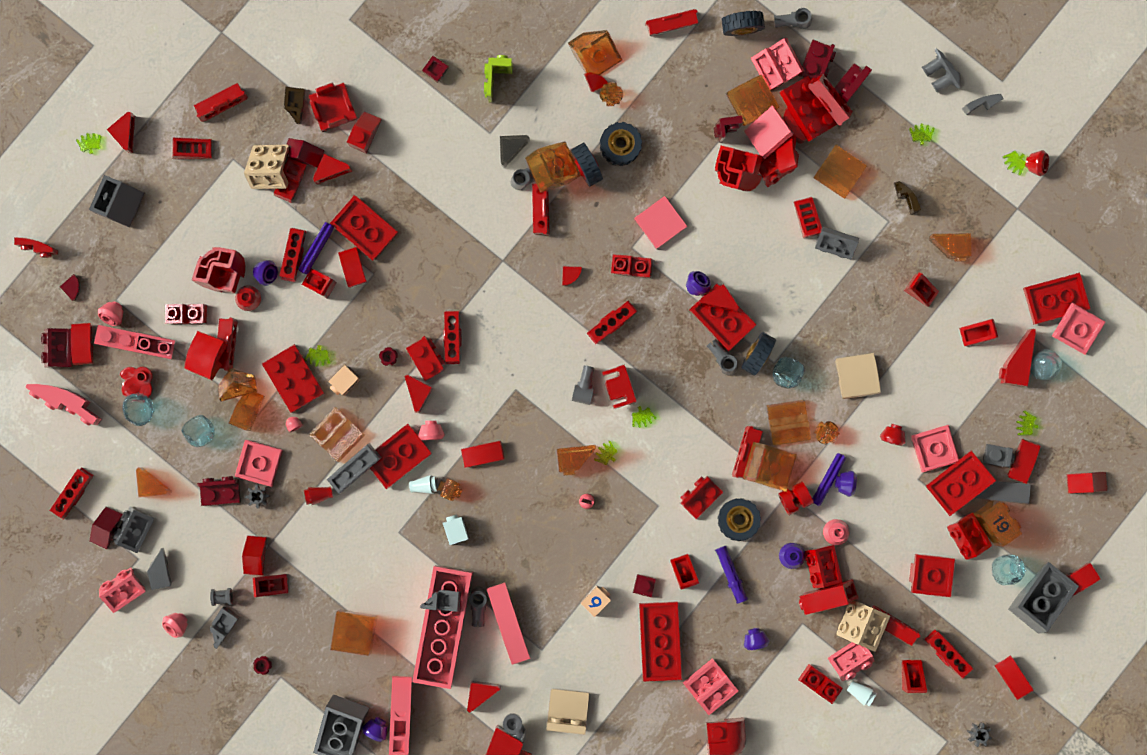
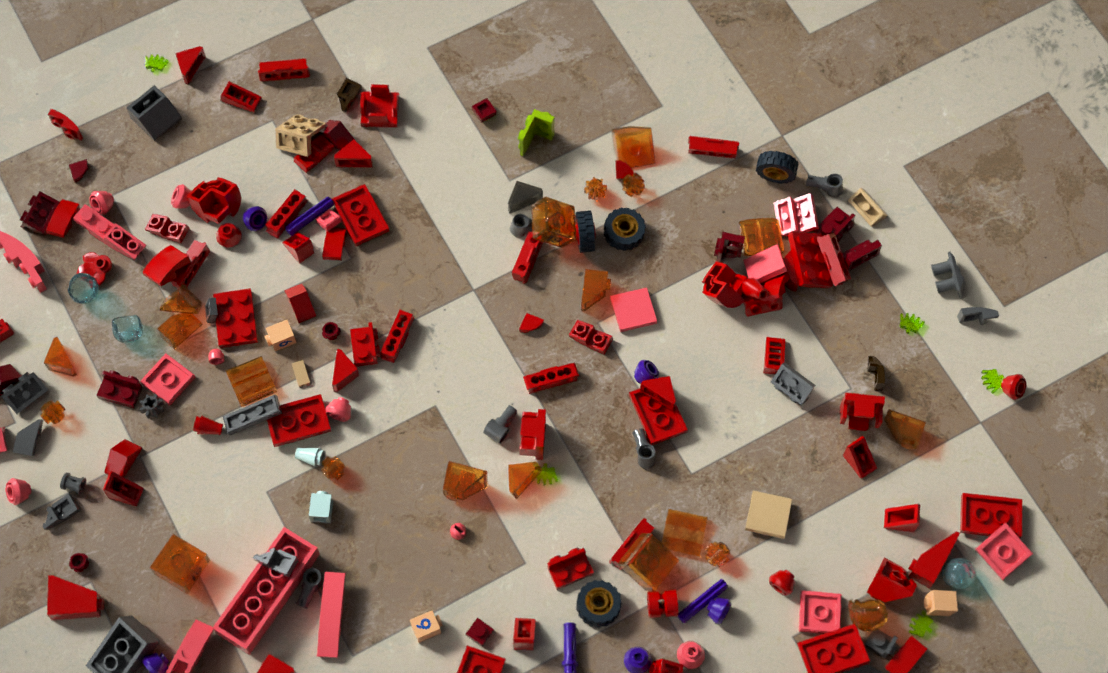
camera: 20 degrees right, 20 degrees down
clear neon green piece [304,345,330,367] -> none
red slope [347,111,382,154] -> none
red slope [461,441,505,468] -> none
clear neon green piece [594,440,618,466] -> none
black wheel [741,332,776,376] -> none
clear light blue hair [772,357,805,389] -> none
clear orange slope [813,145,867,199] -> none
none -> clear orange gear [40,400,65,424]
none -> red slope [47,575,104,620]
none -> coral cone [171,184,191,209]
none -> dark grey tile [205,298,218,323]
none -> red slope [284,283,316,323]
none -> tan piece [291,360,310,387]
none -> coral tile [315,209,342,232]
none -> clear orange slope [508,462,543,500]
none -> clear orange slope [581,269,611,312]
none -> clear orange gear [584,177,607,201]
none -> red cone [742,278,768,300]
none -> red panel [839,392,885,431]
none -> tan slope [848,188,888,227]
none -> clear orange piece [848,599,888,632]
none -> red slope [866,557,917,602]
none -> light nougat brick [924,590,958,616]

